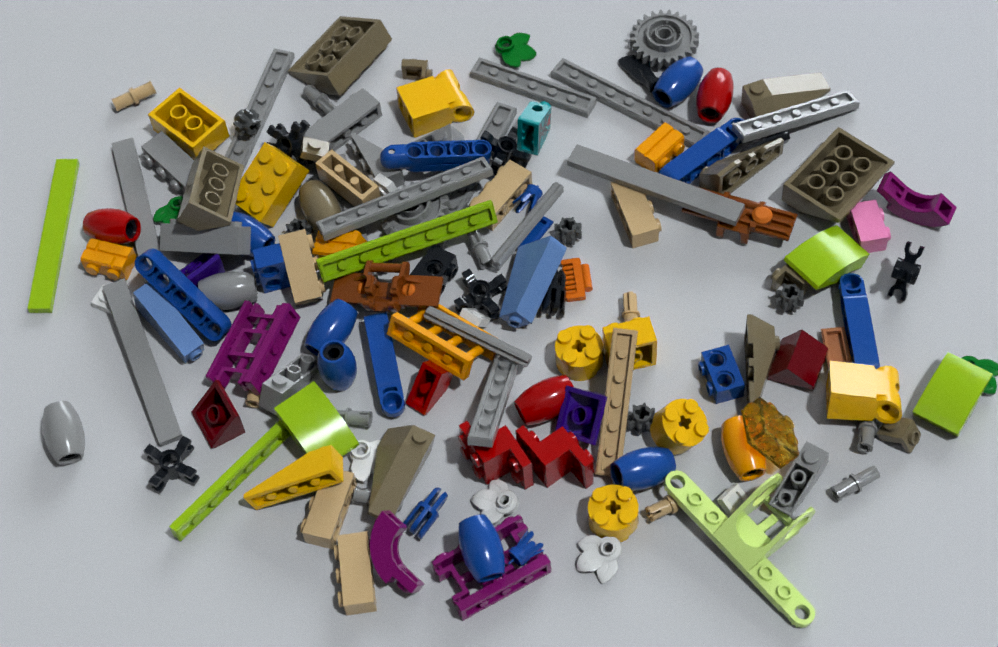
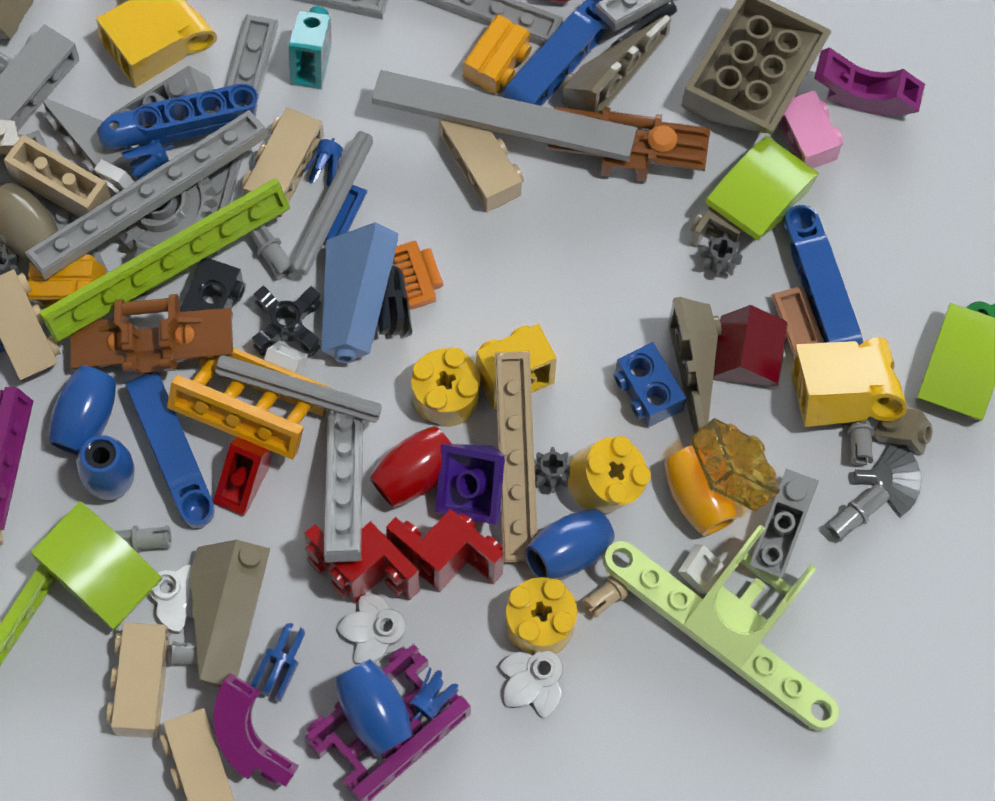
camera: 20 degrees left, 10 degrees up
yellow slope [243,445,343,510] -> none
light grey slope [259,352,318,415] -> none
black pin [480,126,532,175] -> none
dark grey gear [554,217,582,245] -> none
tan axle [621,291,640,322] -> none
black pin [888,241,925,301] -> none
none -> blue piece [122,138,174,181]
none -> dark grey hand [854,444,922,517]

